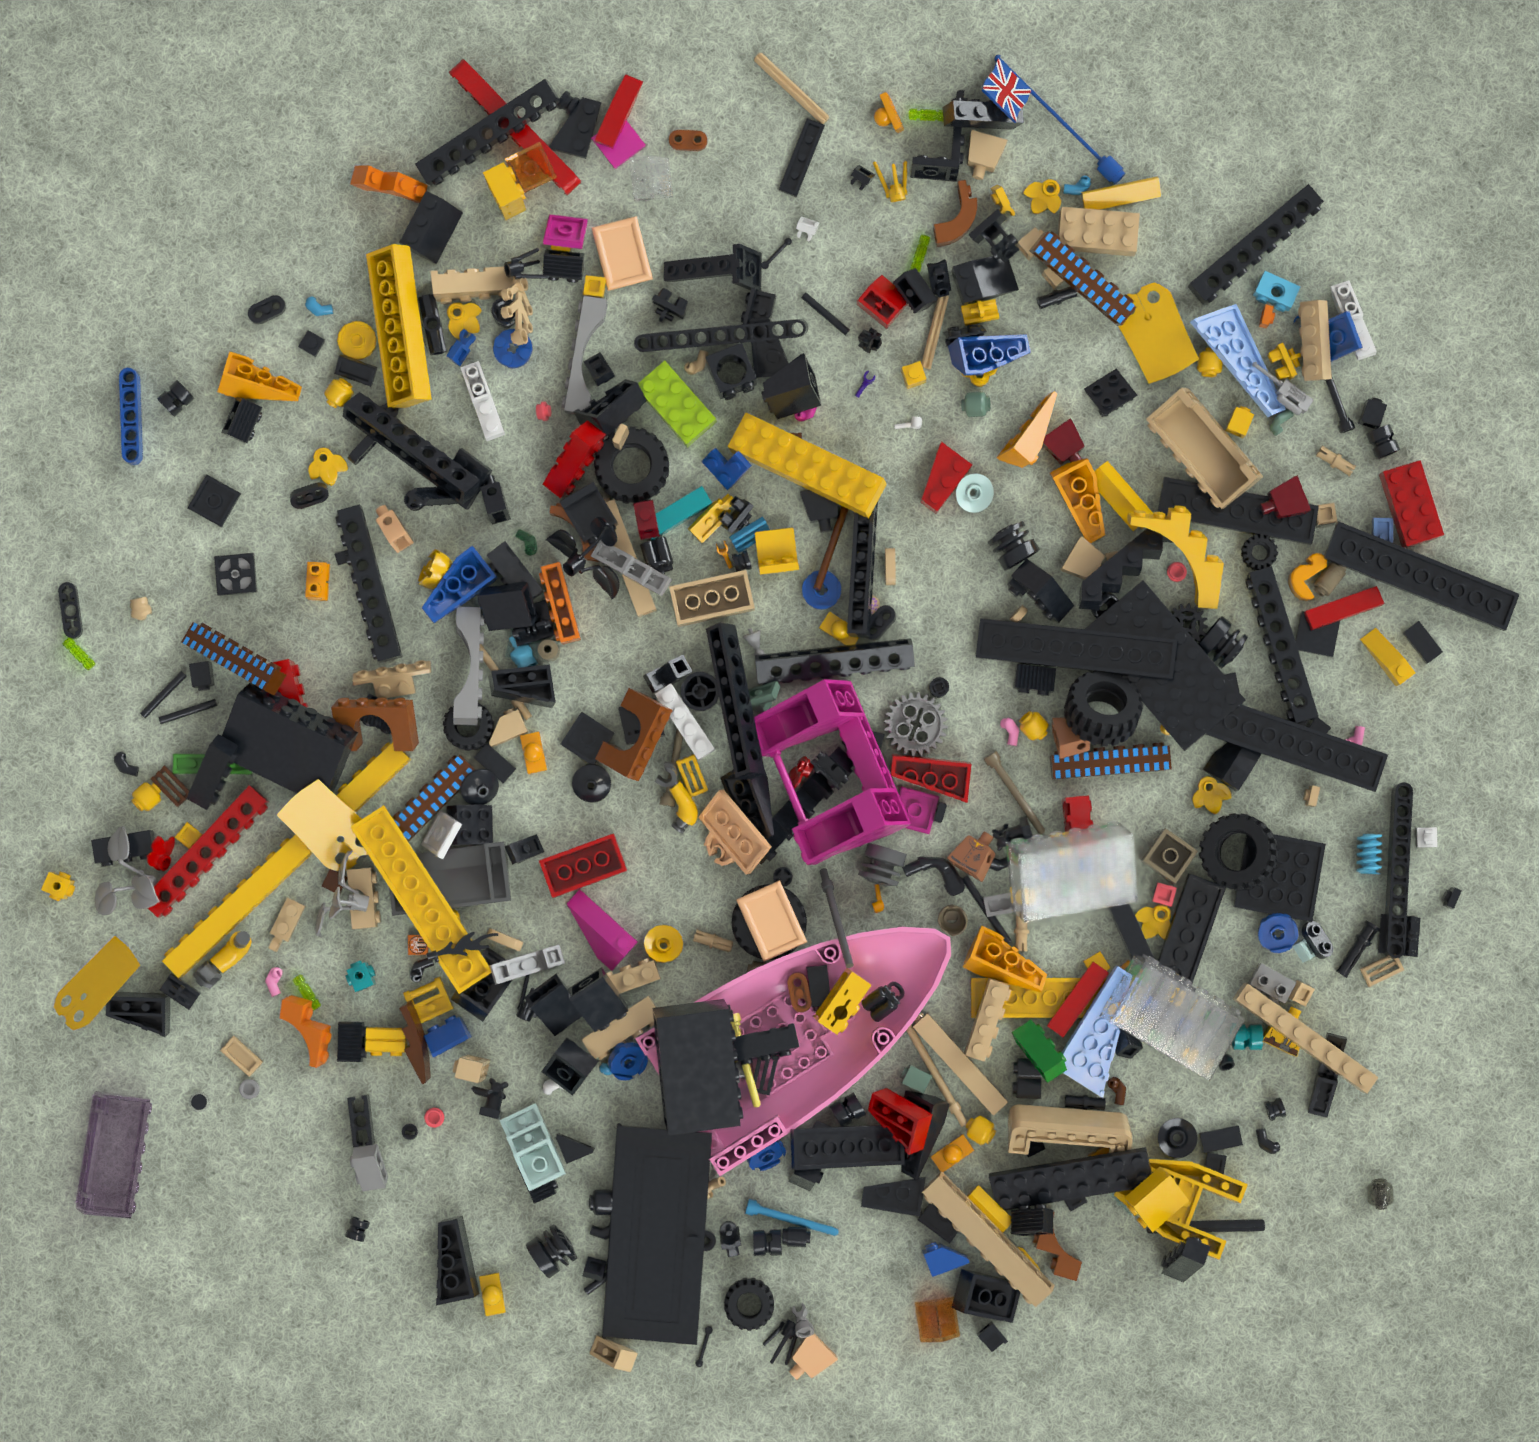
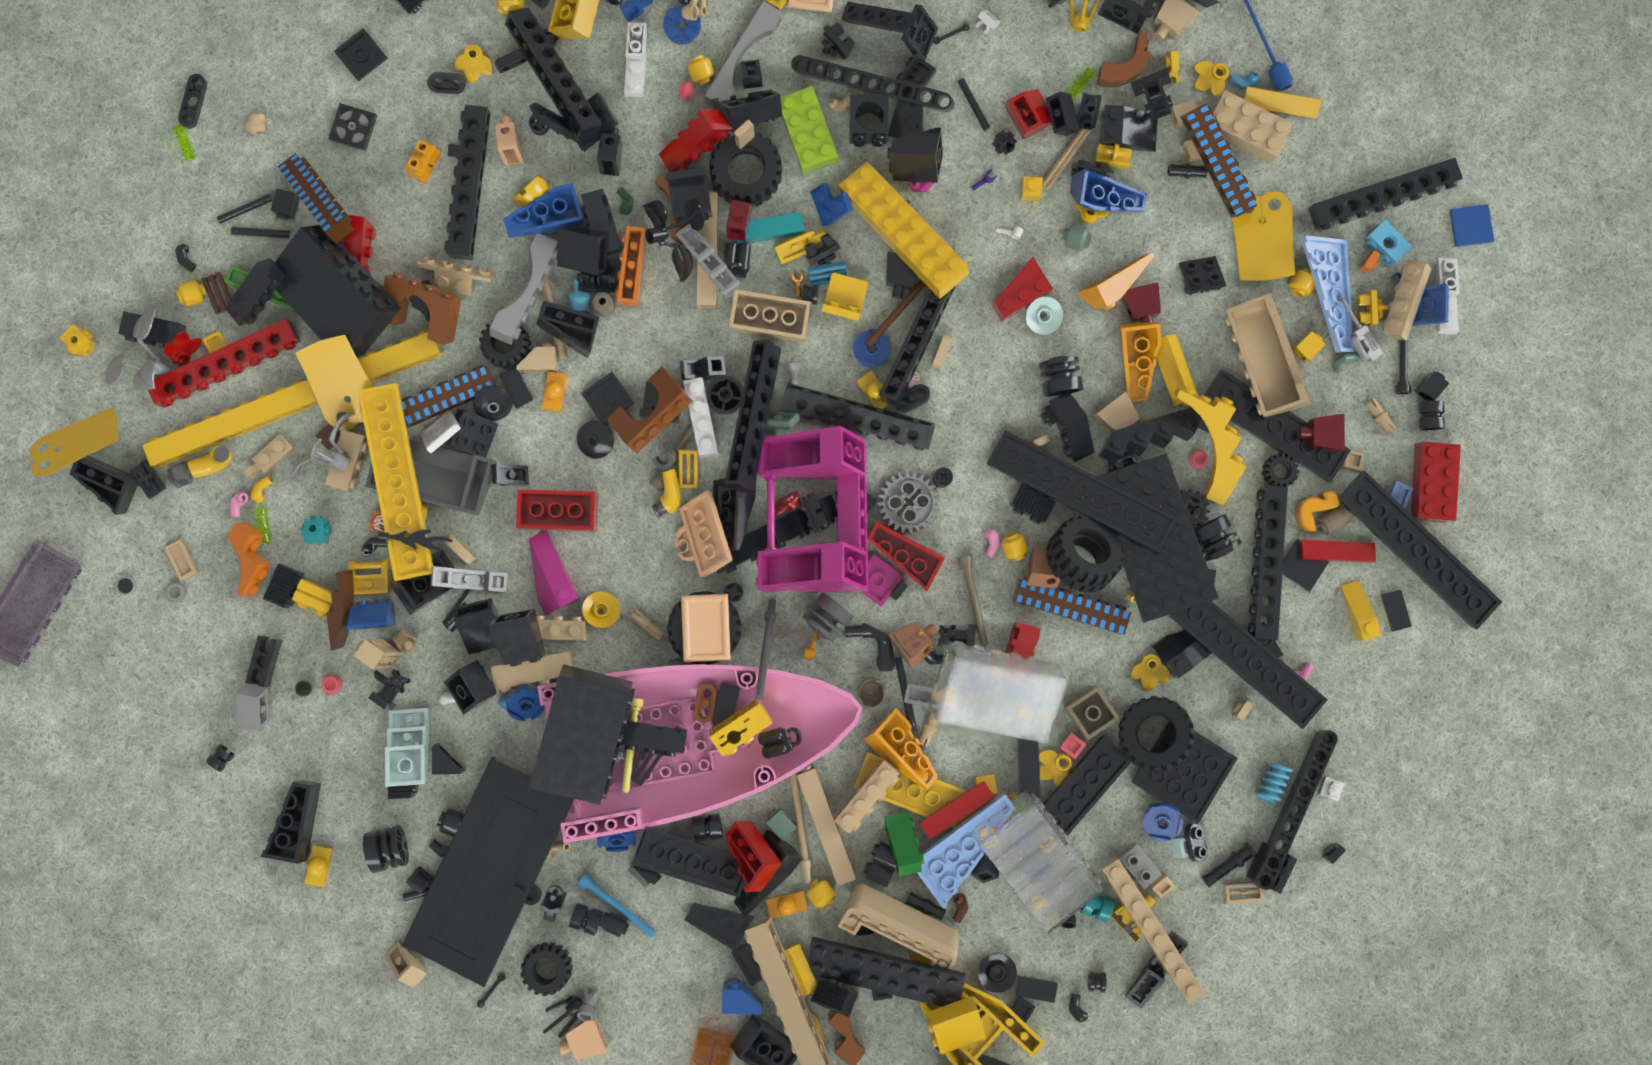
camera: 10 degrees right, 0 degrees up
none -> yellow arm [250,475,273,503]
none -> tan arm [392,628,417,653]
none -> yellow head [687,55,715,86]
none -> blue tile [1449,204,1494,247]

